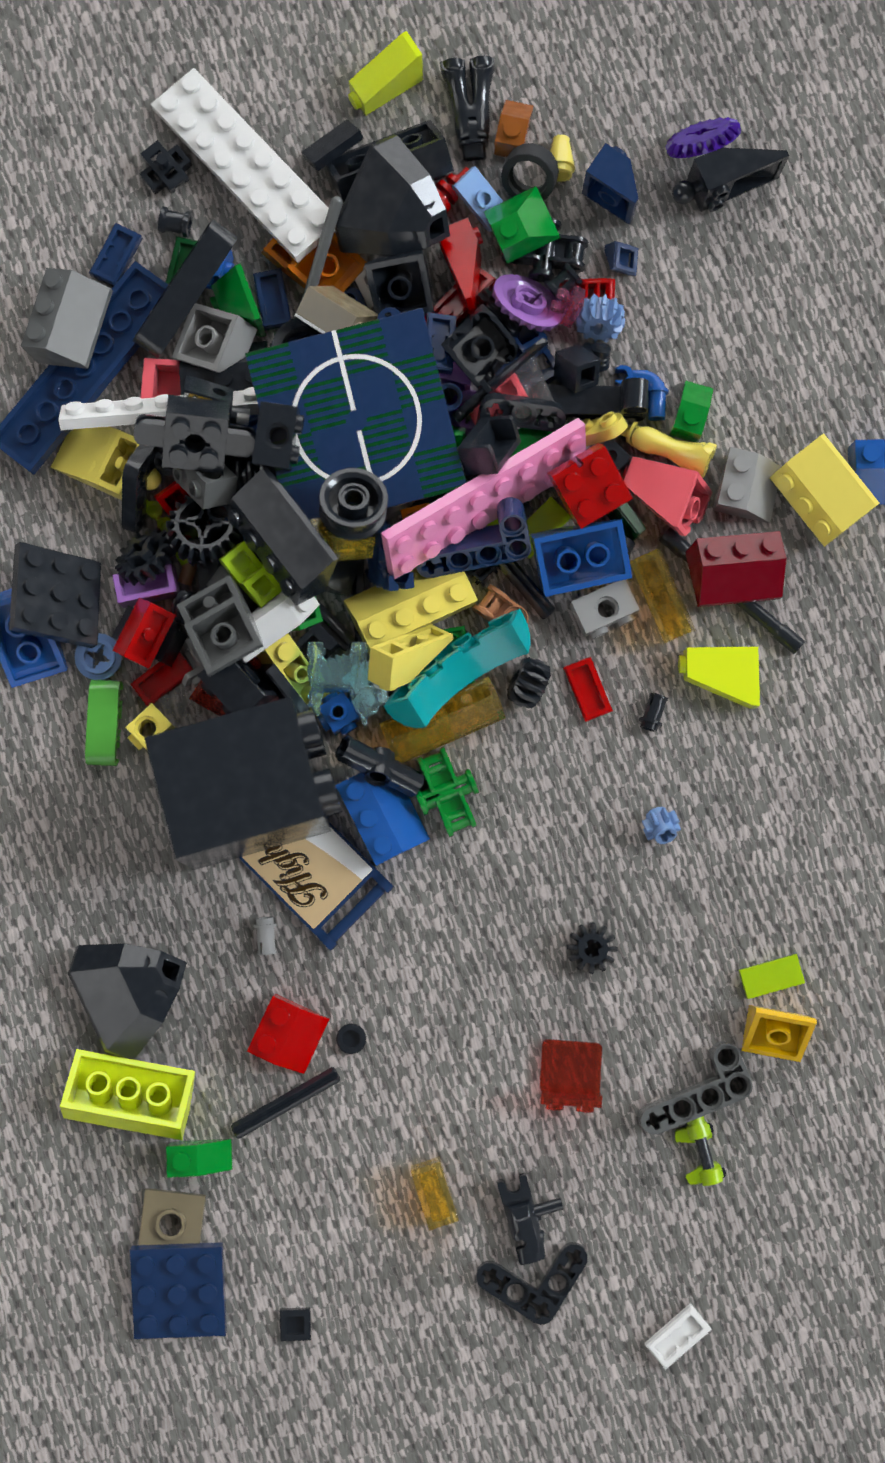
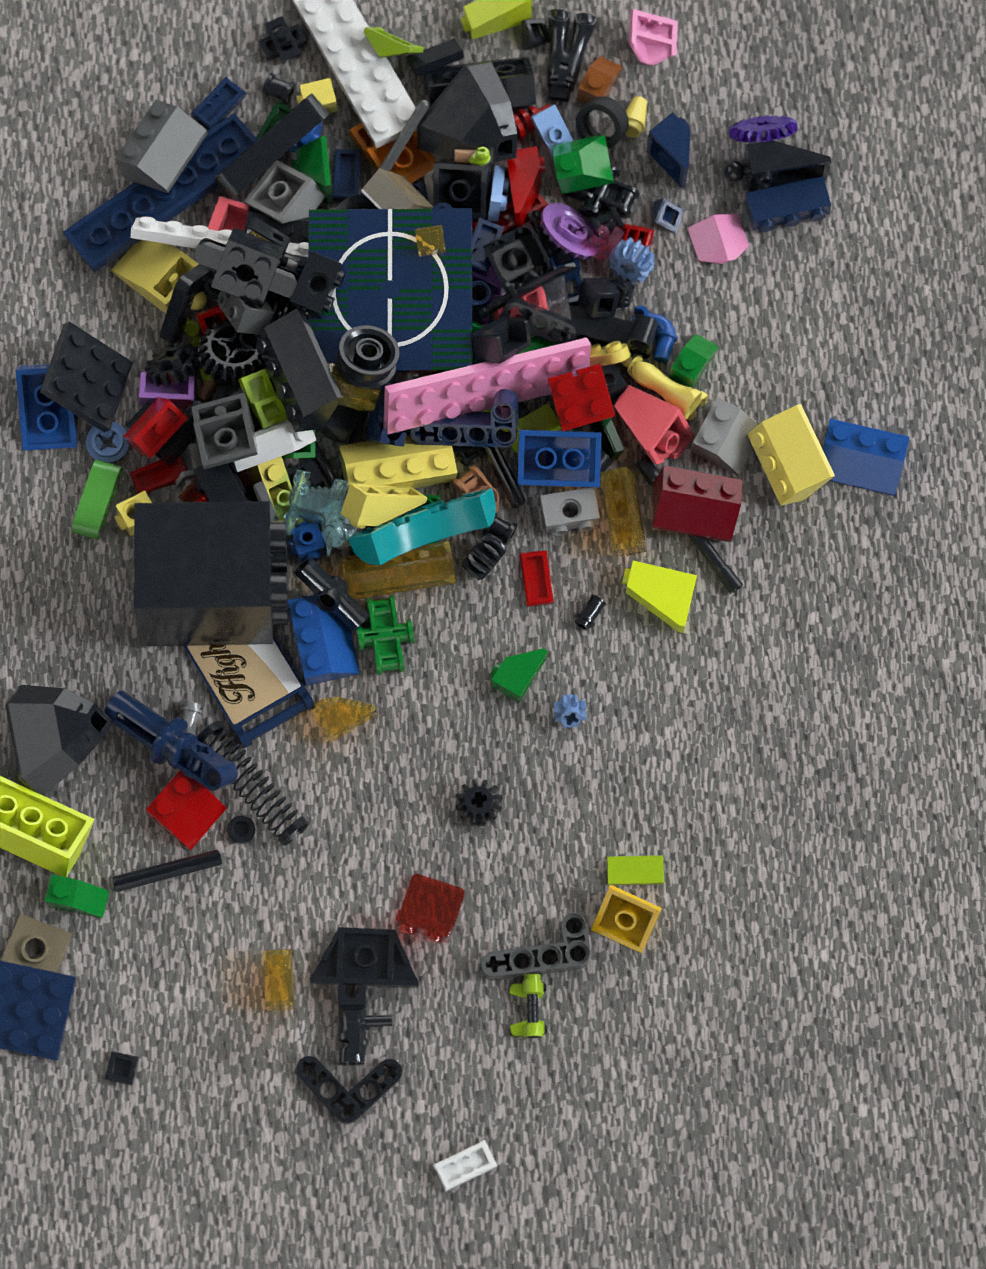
camera: 10 degrees right, 10 degrees down
none -> dark blue piece [104,691,238,791]
none -> black piece [197,721,309,846]
none -> light yellow brick [296,78,337,113]
none -> black wing [310,927,419,988]
none -> clear yellow slope [312,696,377,743]
none -> lime slope [364,27,424,57]
none -> clear yellow slope [415,225,446,256]
none -> arm [455,147,491,166]
none -> black bush [482,513,518,546]
none -> light blue plate [488,165,509,222]
none -> green slope [489,648,548,703]
none -> black slope [521,19,550,51]
none -> bright pink slope [629,9,678,65]
none -> bright pink slope [687,214,749,264]
none -> dark blue brick [744,176,831,232]

